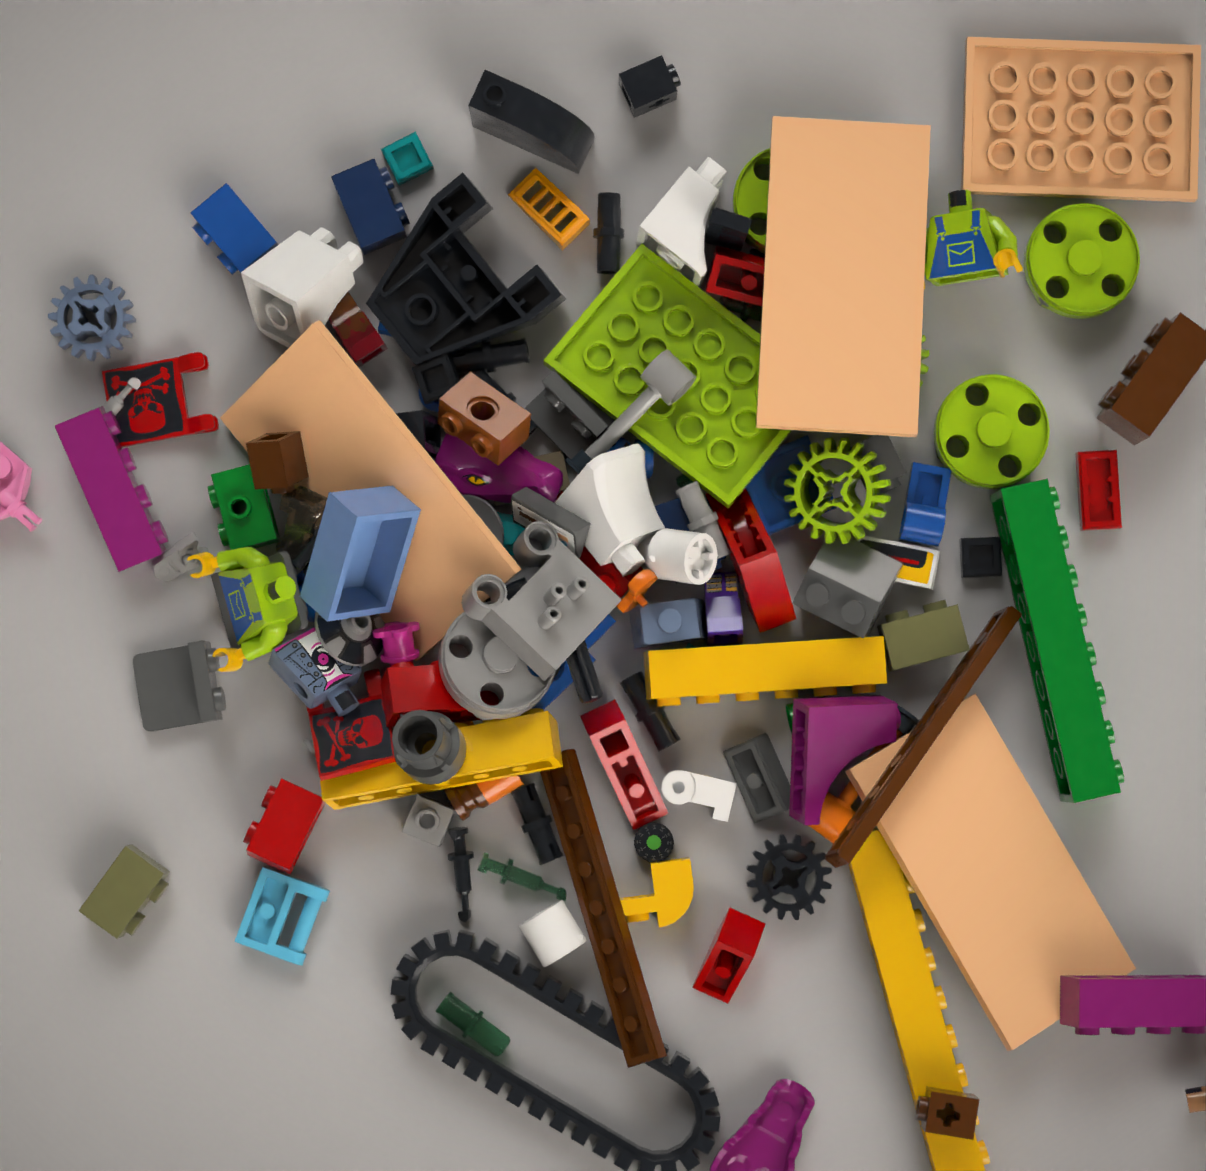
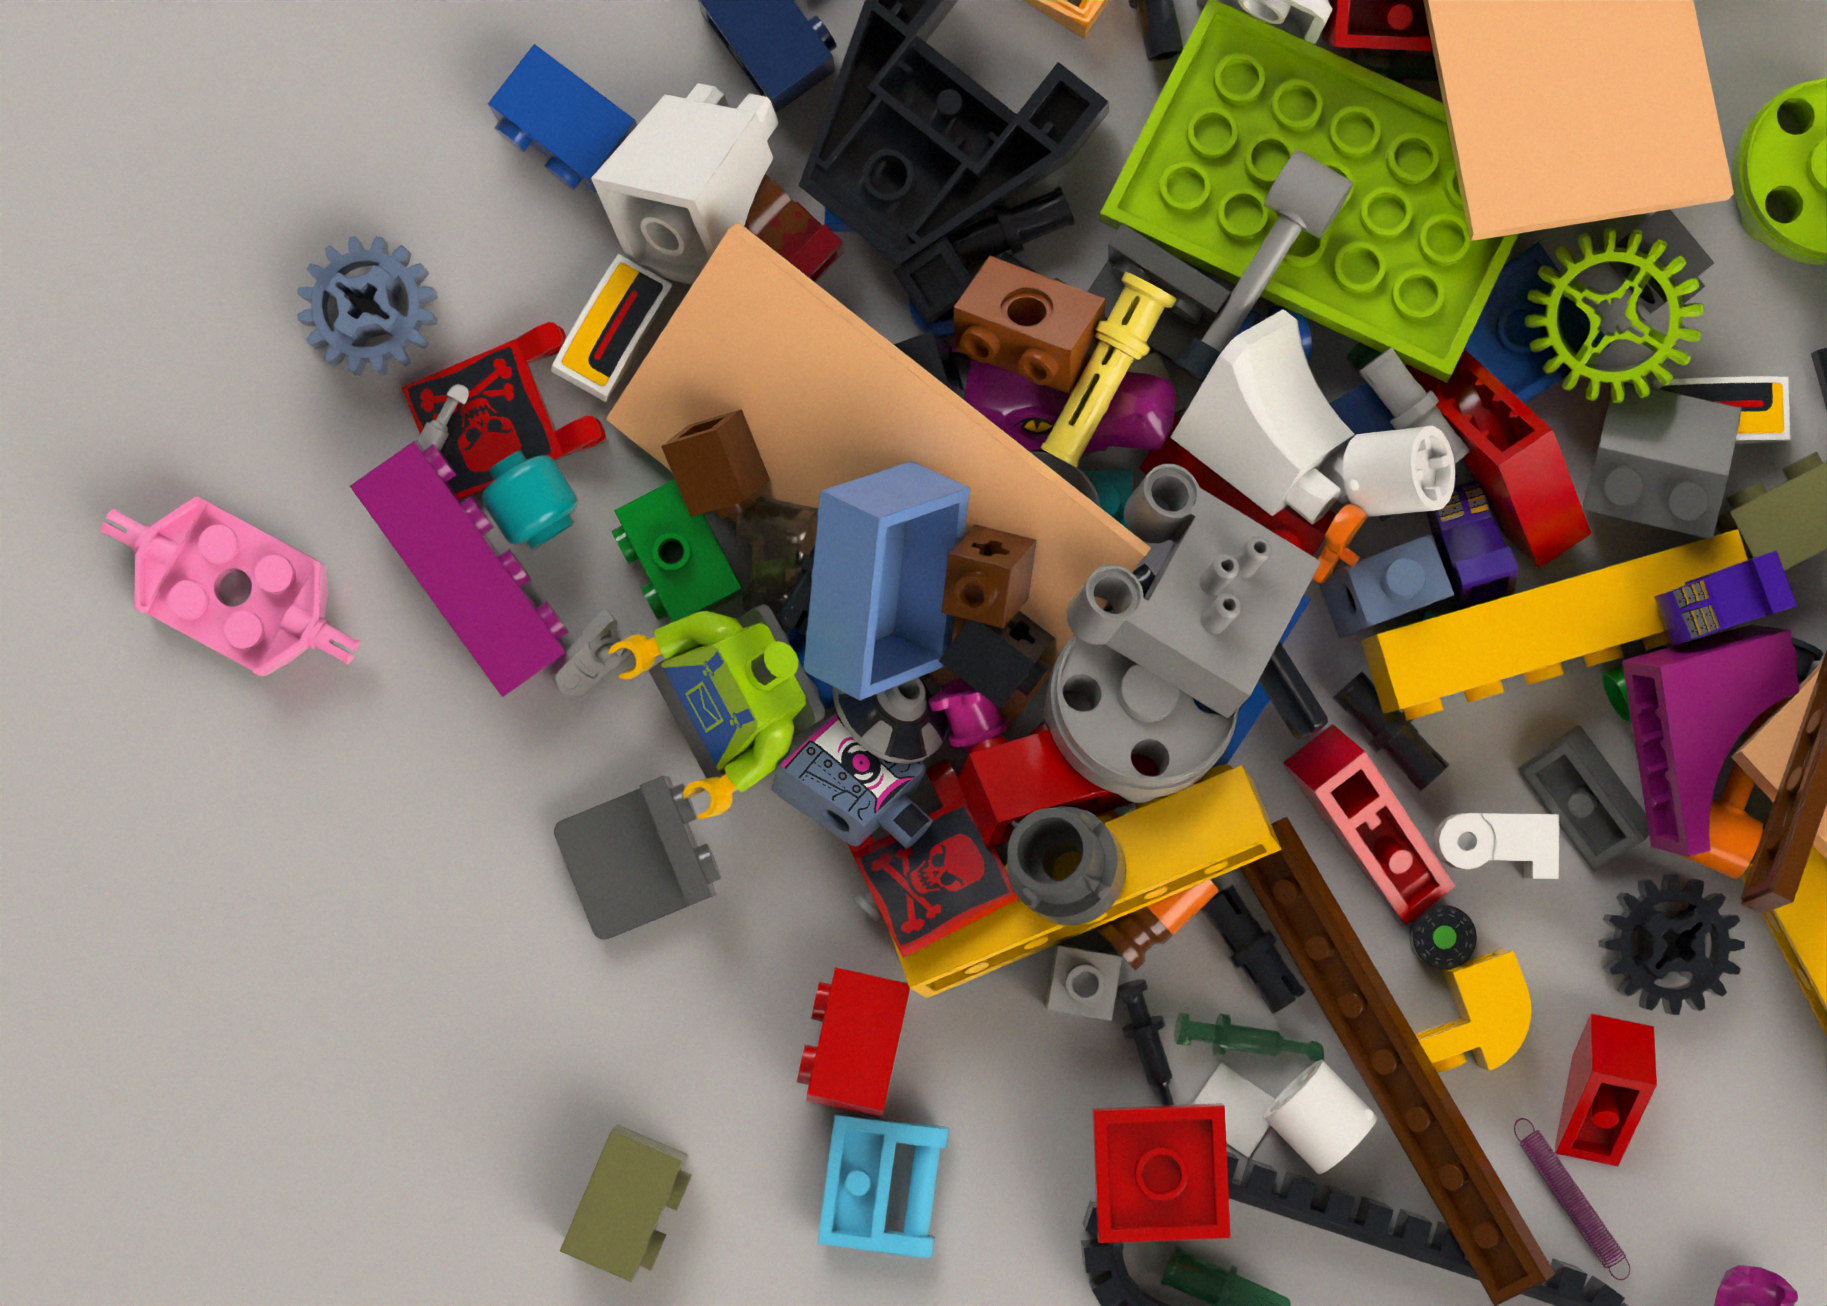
camera: 10 degrees left, 0 degrees up
dark grey slope [511,487,591,558] -> none
blue plate [898,462,952,547] -> none
none -> teal head [482,450,578,550]
none -> slope [551,254,673,402]
none -> black brick [939,611,1055,708]
none -> reddish brown brick [941,525,1036,629]
none -> light yellow pin [1041,272,1177,467]
none -> red plate [1092,1103,1231,1243]
none -> white sticker [1192,1062,1275,1158]
none -> magenta piece [1514,1118,1630,1280]
none -> dark purple leg [1654,550,1797,646]

